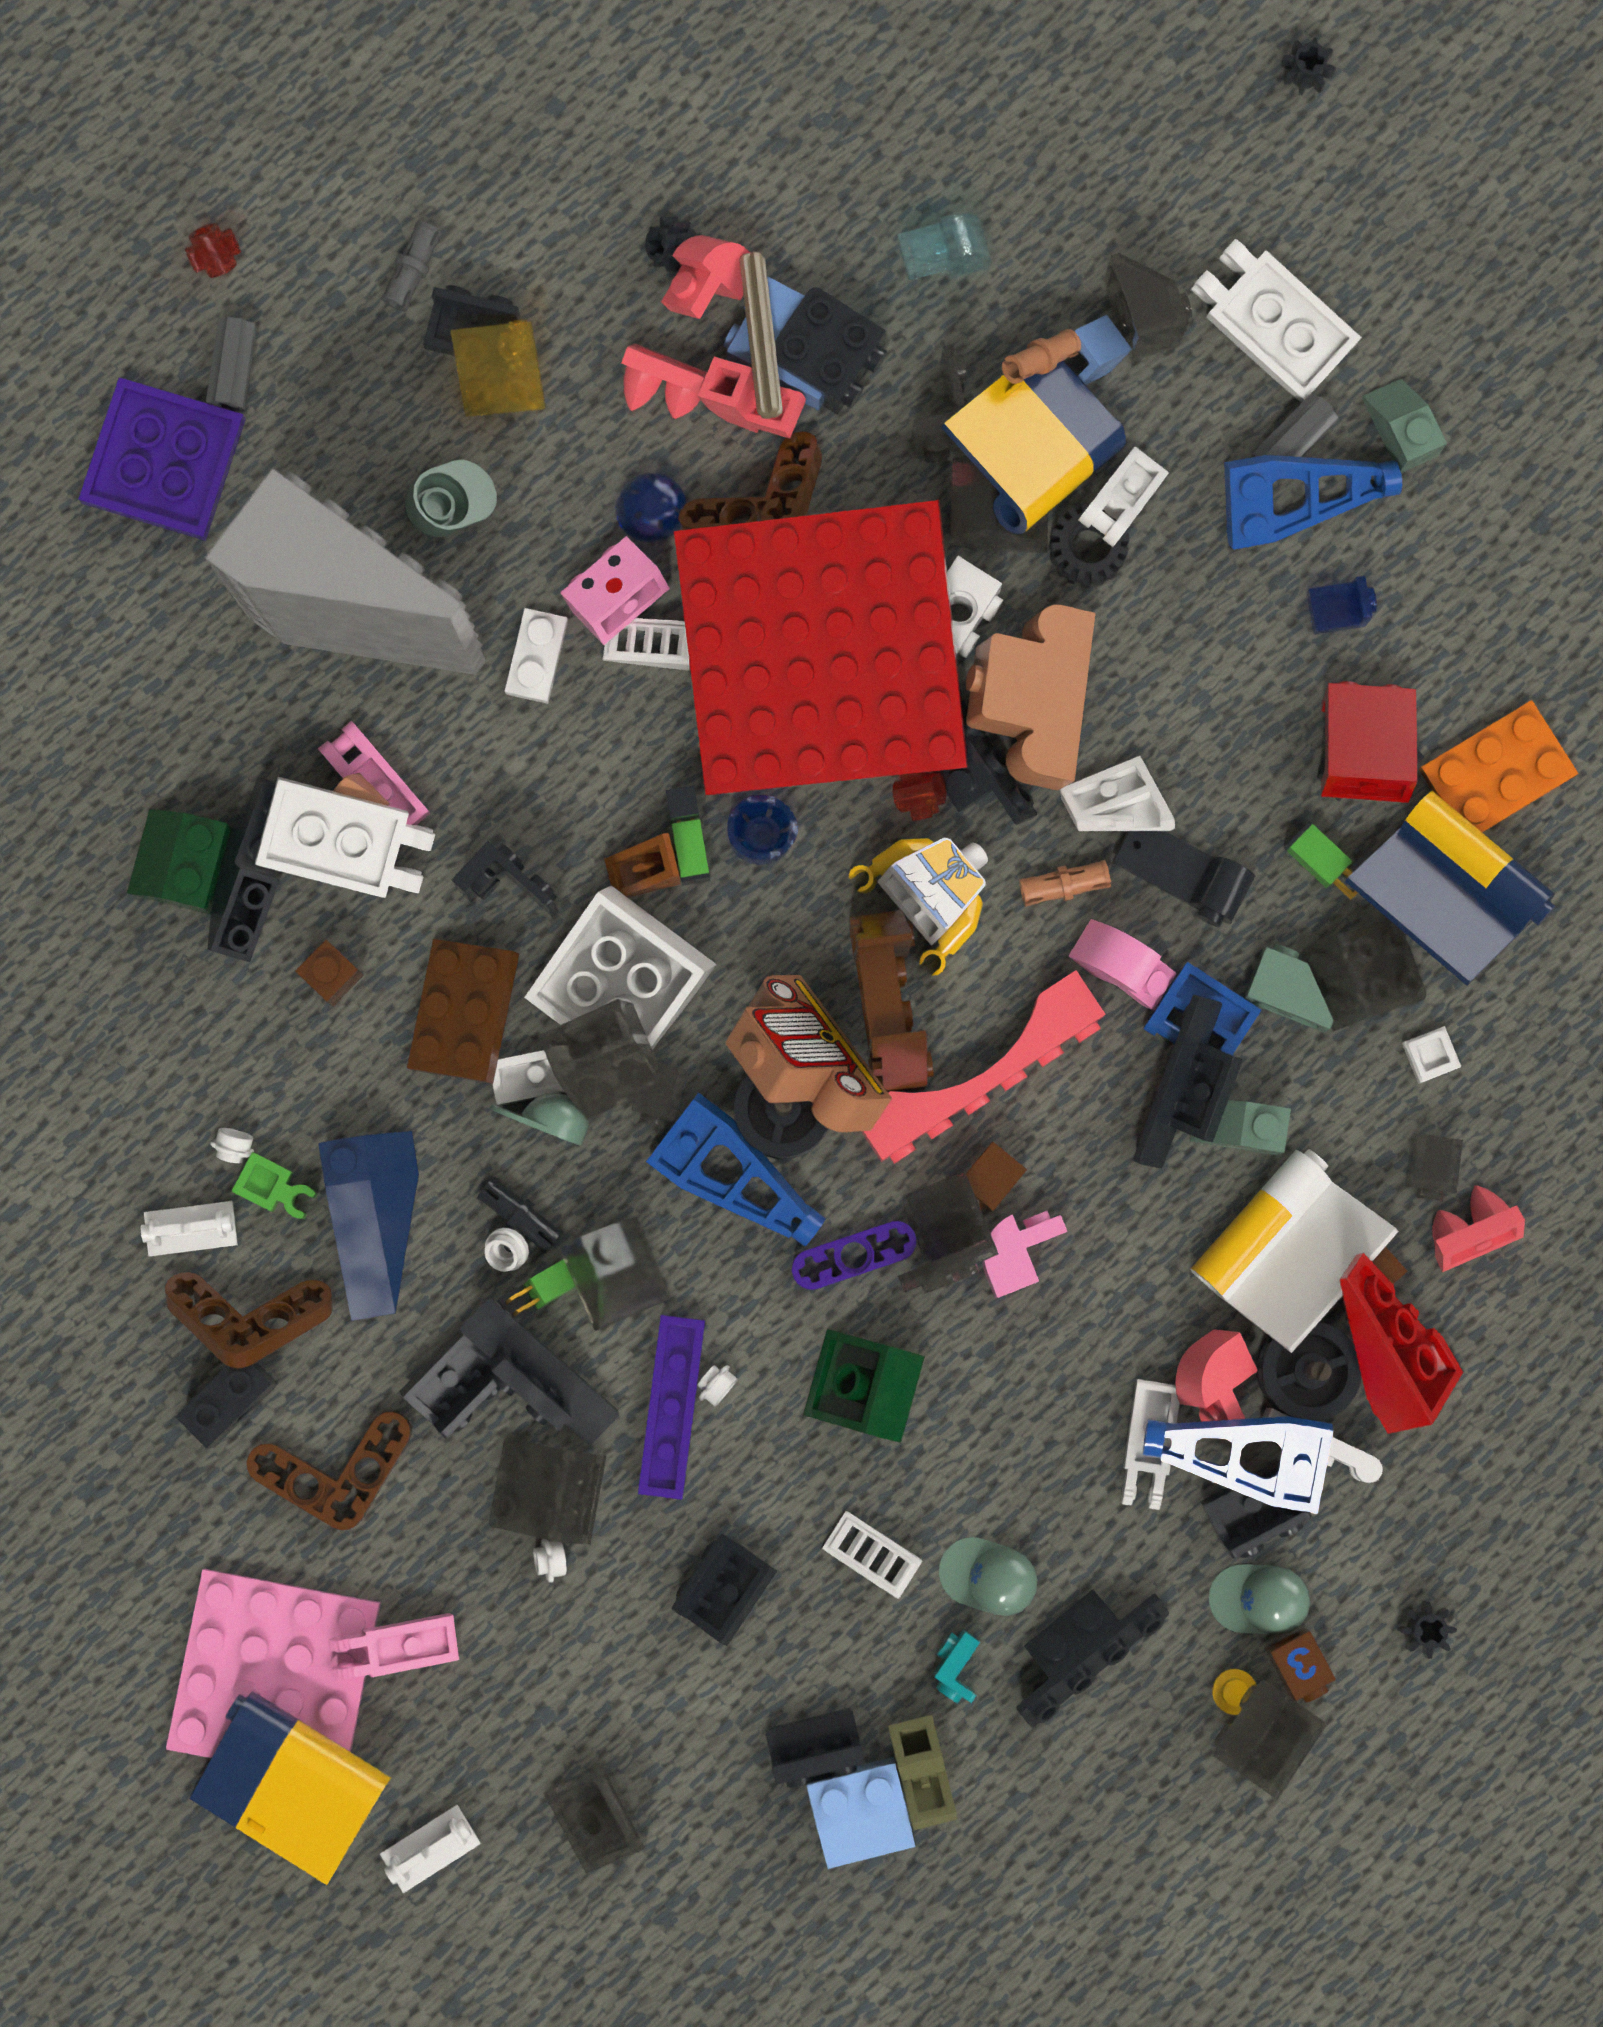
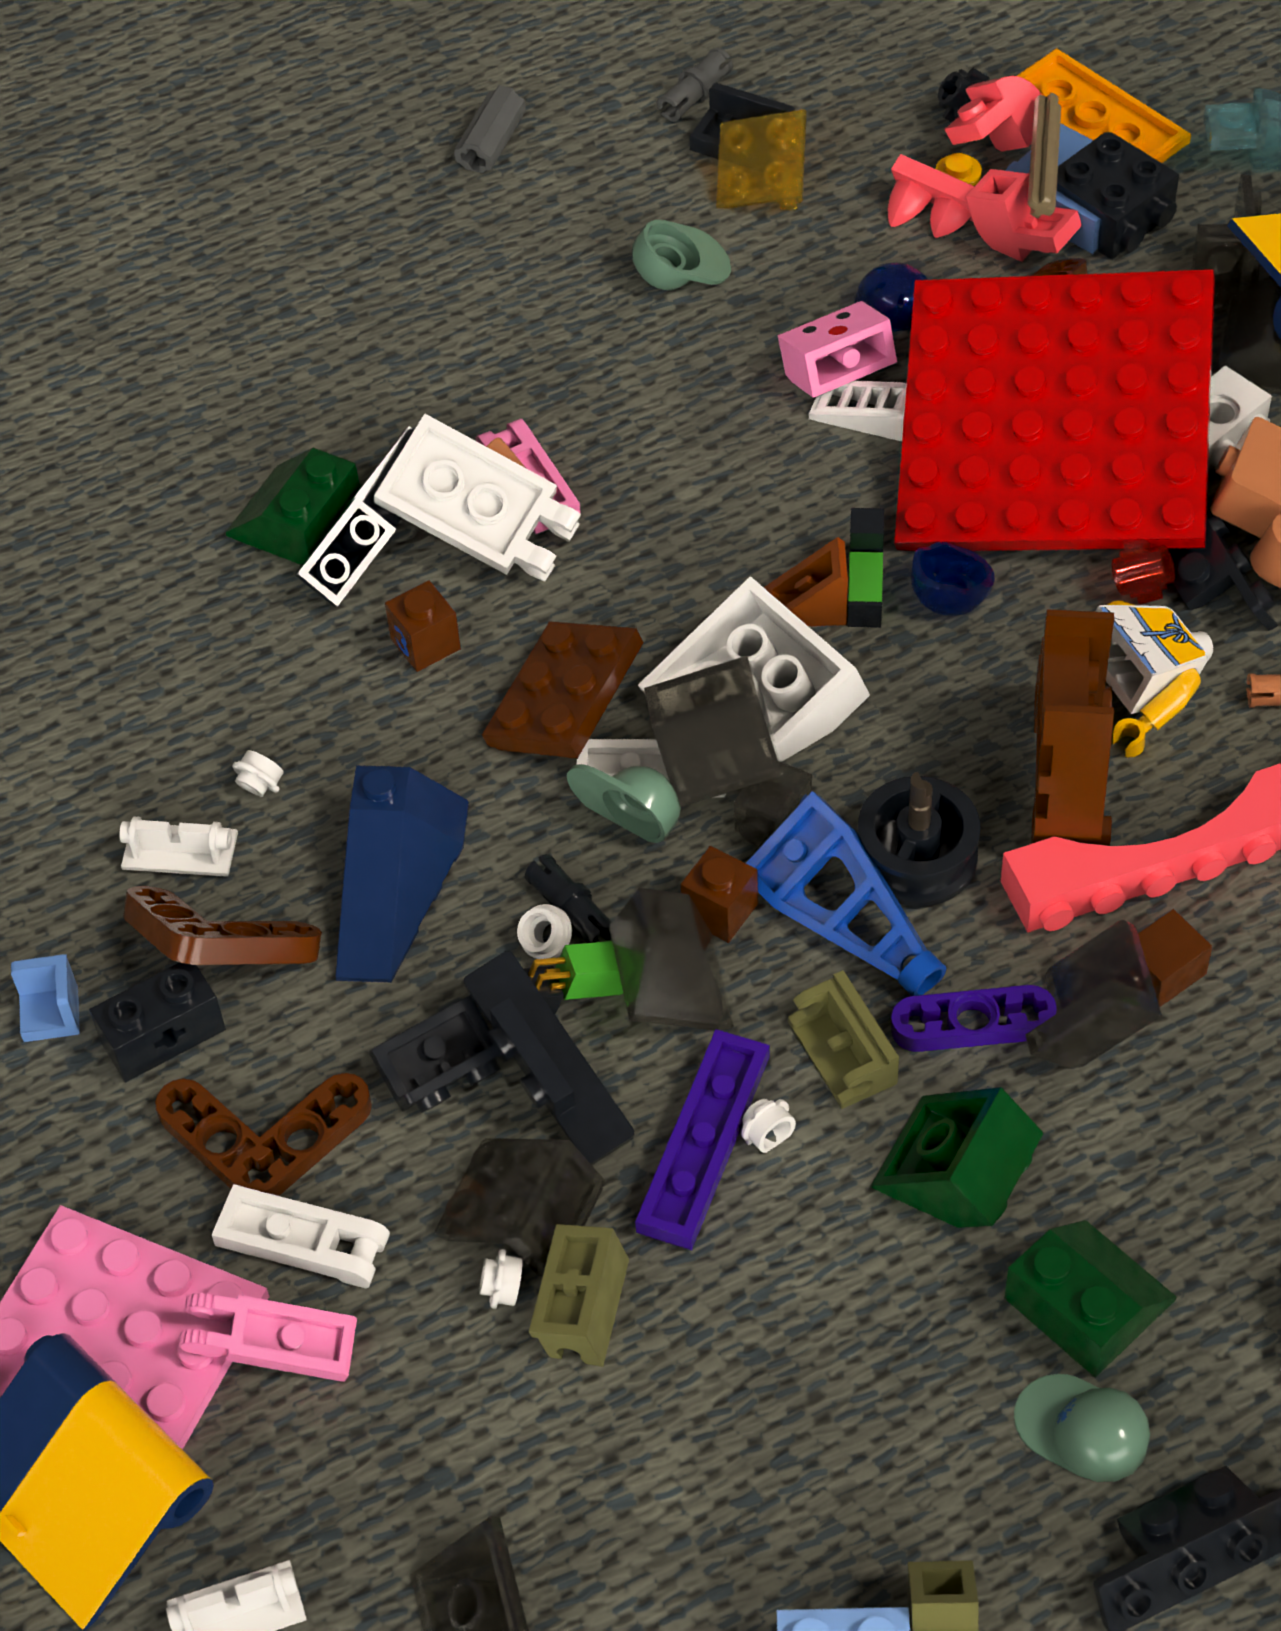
camera: 20 degrees right, 30 degrees down
dark purple plate [78,377,246,541] -> none
clear red gear [185,223,241,278] -> none
light grey slope [205,469,486,675] -> none
bright green plate [231,1152,318,1219] -> none
black bracket [451,841,559,918] -> none
white plate [505,608,568,704] -> none
black bracket [671,1534,777,1646] -> none
brick [725,975,892,1132] -> none
black bracket [765,1708,865,1788] -> none
white slope [822,1511,922,1599] -> none
teal bracket [933,1629,980,1704] -> none
bright pink brick [982,1211,1068,1298] -> none
none -> medium blue panel [11,954,80,1042]
none -> white plate [212,1184,390,1289]
none -> olive hinge [529,1224,629,1367]
none -> reddish brown brick [680,846,758,943]
none -> olive hinge [788,970,899,1109]
none -> yellow plate [936,153,982,186]
none -> dark green slope [1004,1220,1177,1378]
none -> light orange tile [1017,48,1191,163]

